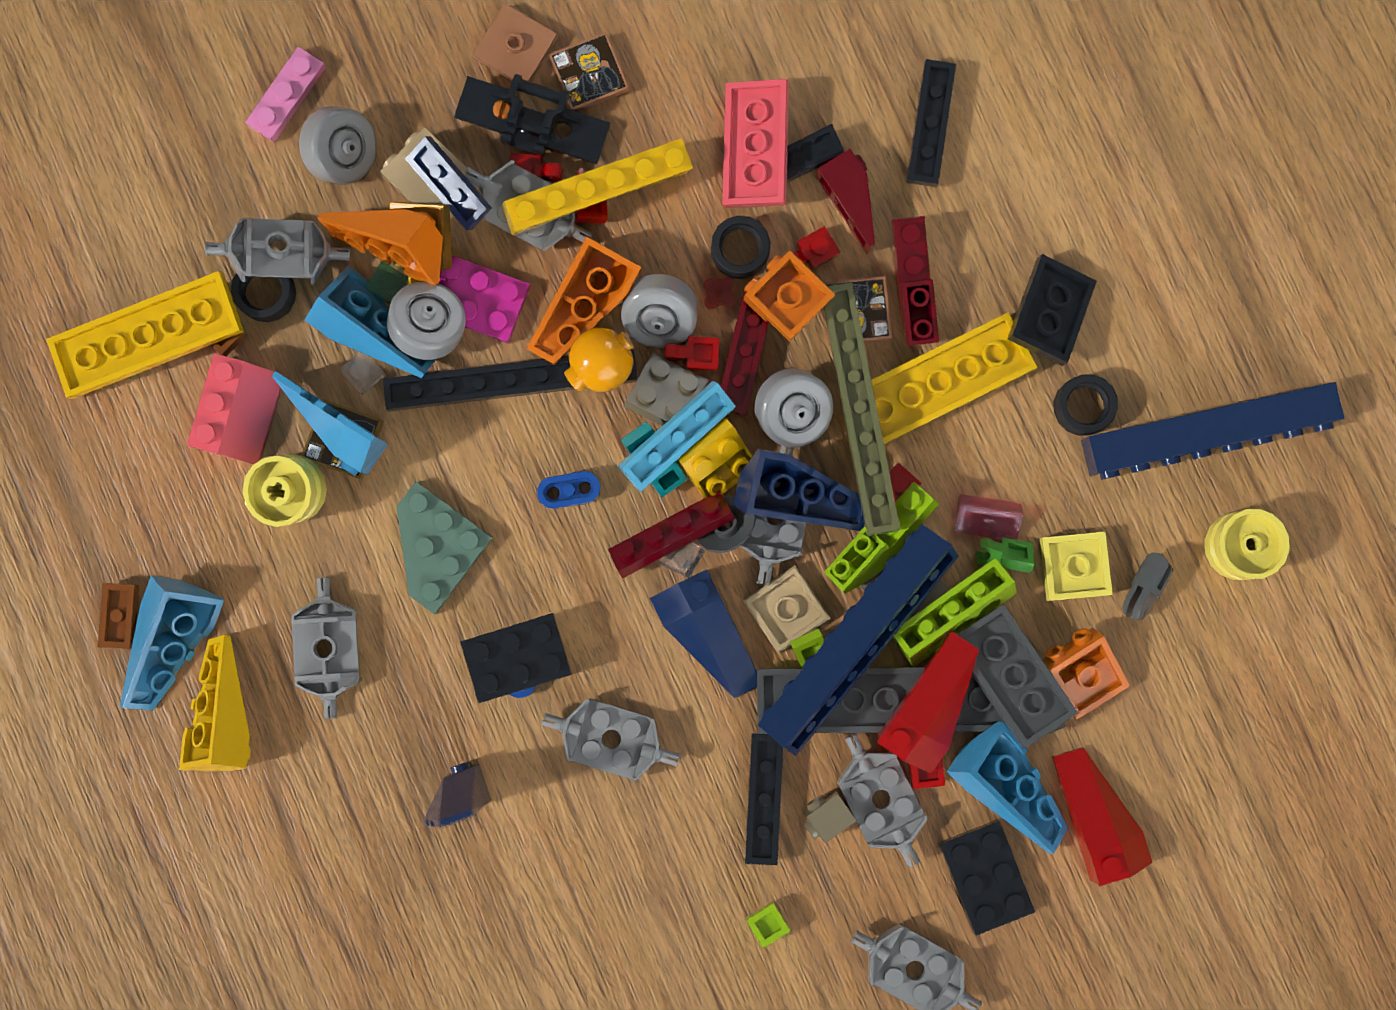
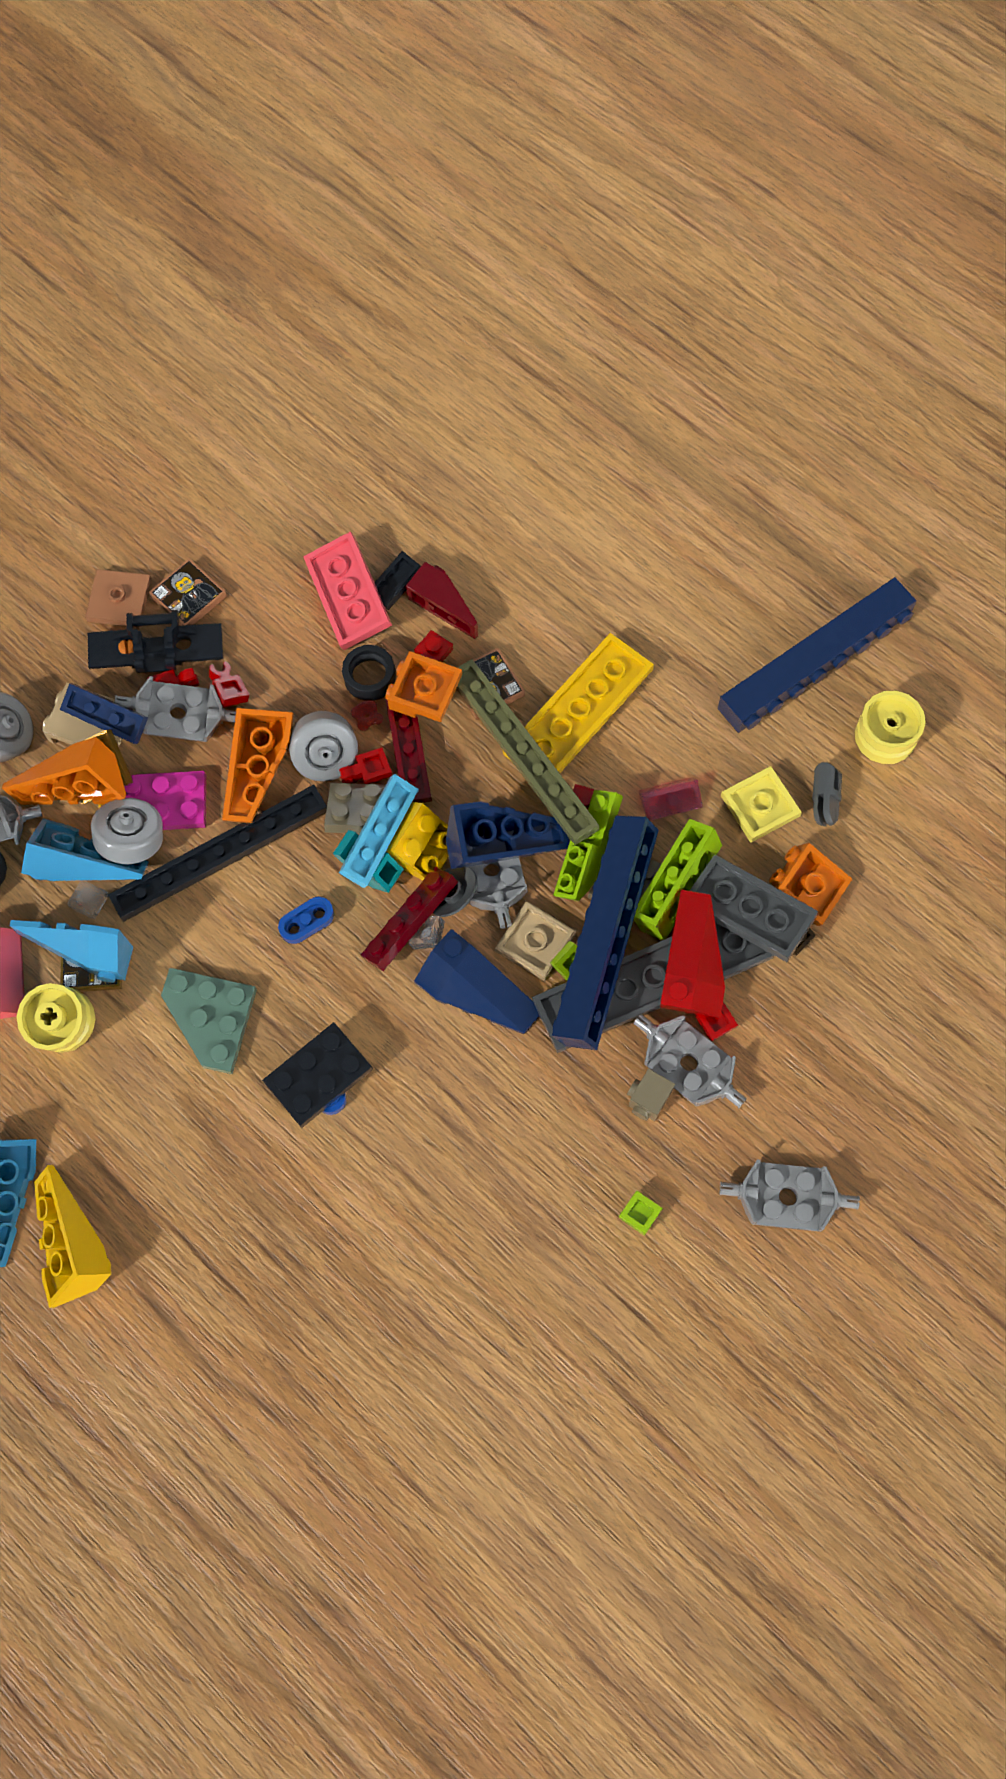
camera: 15 degrees left, 15 degrees down
light grey plate [291,578,362,719] -> none
clear green plate [364,261,408,304] -> none
wedge [424,761,491,828] -> none
yellow arch [501,138,693,236] -> none
light grey plate [541,698,681,782] -> none
light orange brick [564,327,634,392] -> none
black plate [745,733,783,865] -> none
light grey wheel [754,368,833,447] -> none
dark red slope [891,216,939,346] -> none
black plate [906,59,956,187] -> none
black plate [938,820,1035,936] -> none
dark azure wedge [947,721,1068,854] -> none
bright green plate [975,537,1034,573] -> none
black plate [1007,254,1097,366] -> none
red wedge [1052,748,1153,886] -> none
black tyre [1053,374,1118,436] -> none

